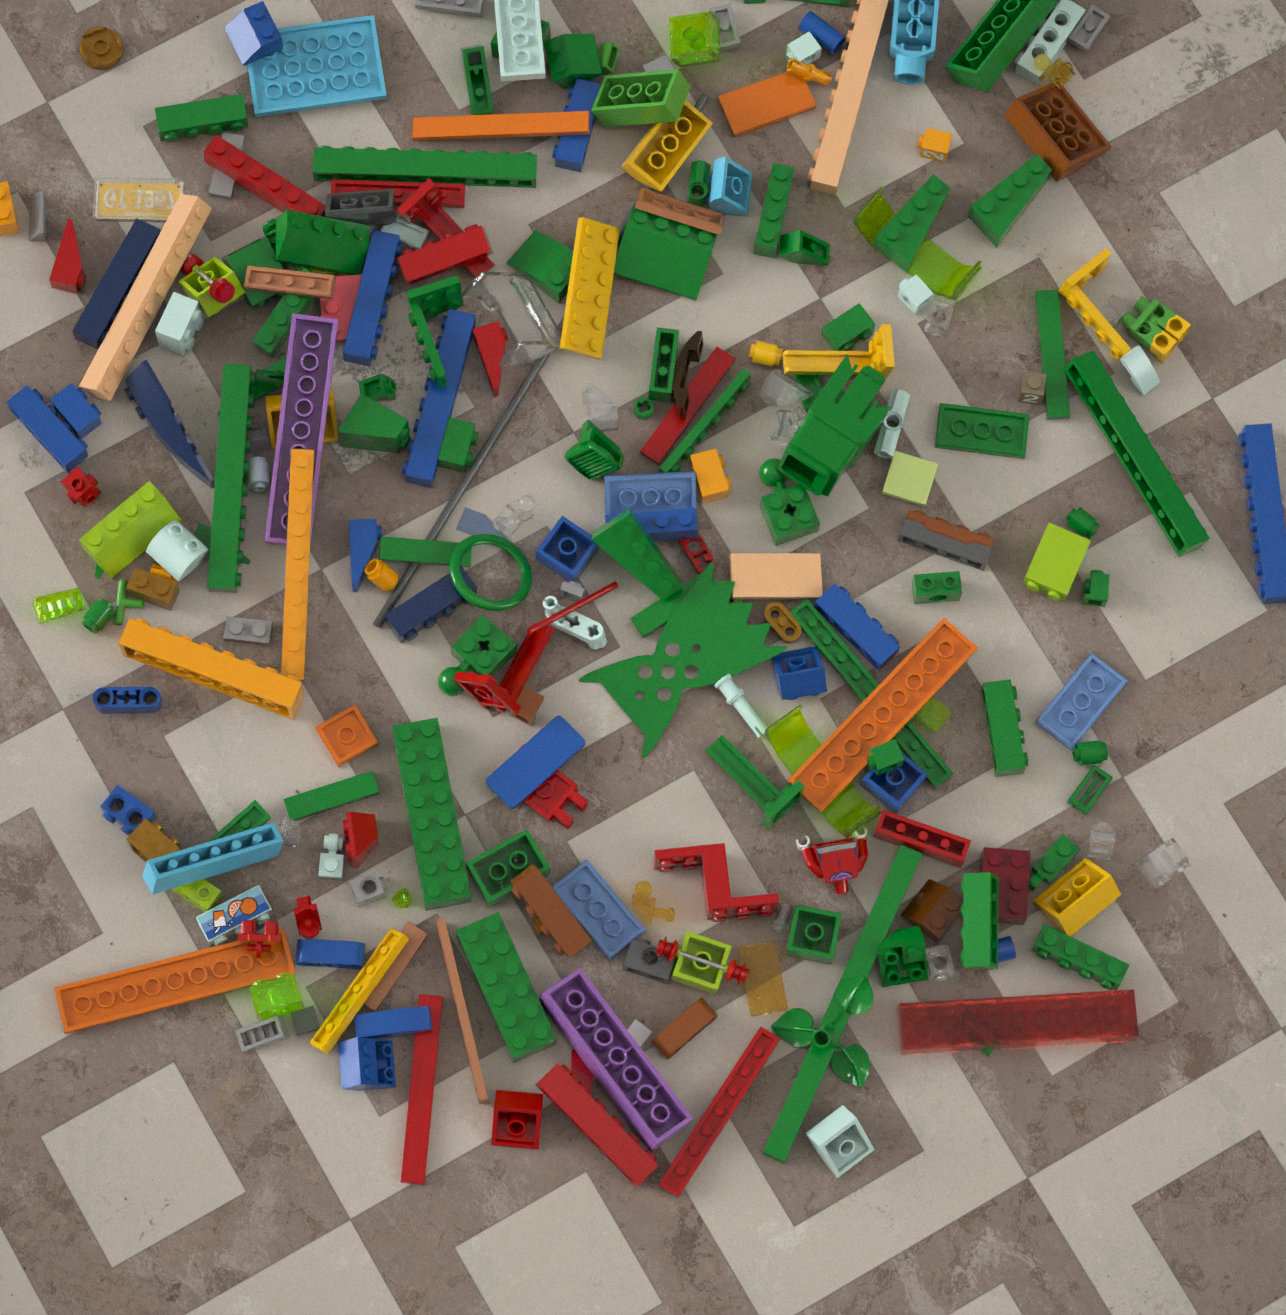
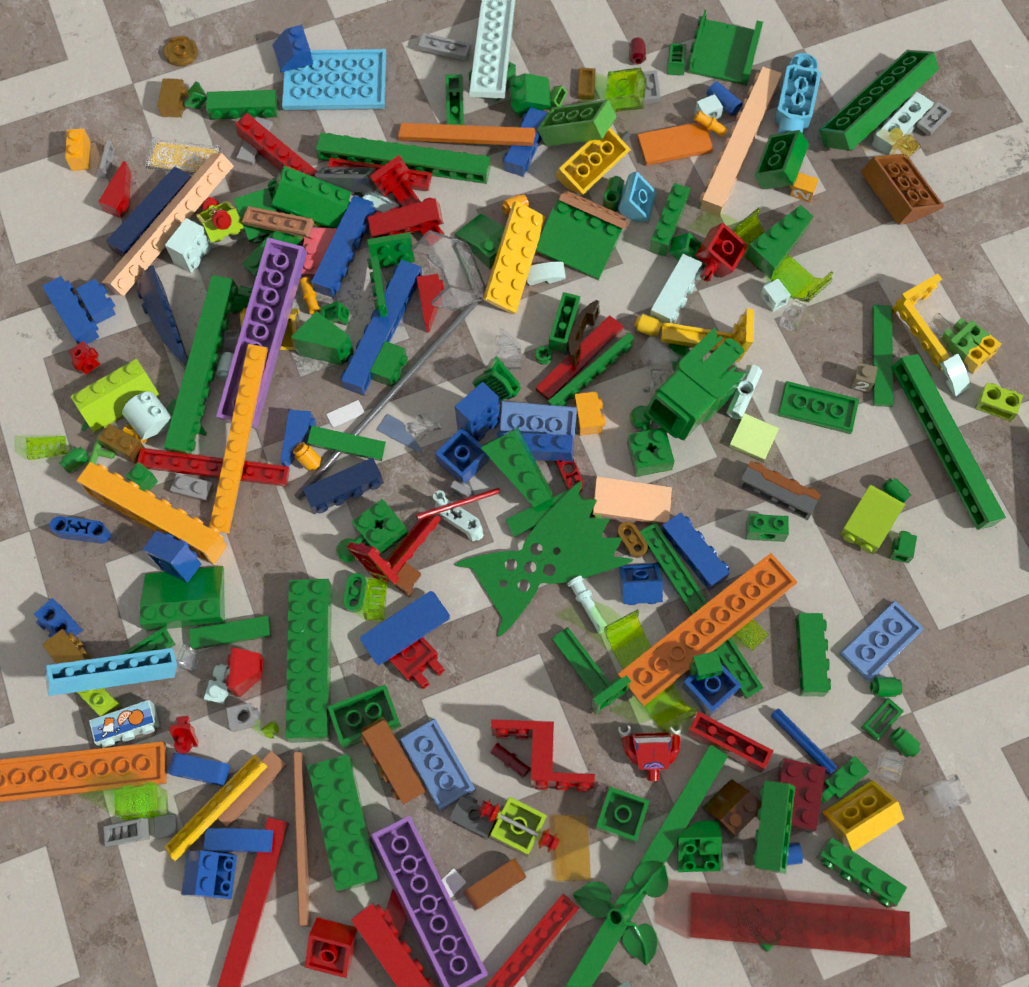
camera: 15 degrees right, 5 degrees down
red hips [237,920,282,958] -> none
orange tile [315,704,379,767] -> none
green wedge [449,534,532,611] -> none
clear yellow piece [631,881,675,926] -> none
green brick [821,303,875,351] -> none
green wedge [968,154,1052,248] -> none
none -> green brick [125,462,158,491]
none -> red plate [137,448,290,487]
none -> green slope [140,566,225,631]
none -> blue brick [142,531,202,583]
none -> pearl gold brick [157,78,188,118]
none -> green bracket [184,81,207,110]
none -> light orange pin [299,277,320,314]
none -> white sticker [326,400,365,428]
none -> green plate [343,573,367,613]
none -> clear neon green slope [363,579,388,621]
none -> blue brick [455,382,500,441]
none -> dark red pin [491,743,531,778]
none -> light orange brick [502,194,529,216]
none -> light aqua slope [527,262,566,286]
none -> pearl gold tile [577,68,596,100]
none -> light aqua brick [650,254,703,324]
none -> red brick [695,222,748,282]
none -> green brick [754,130,809,190]
none -> blue axle [771,708,837,774]
none -> green brick [889,727,921,758]
none -> lime brick [975,382,1023,422]

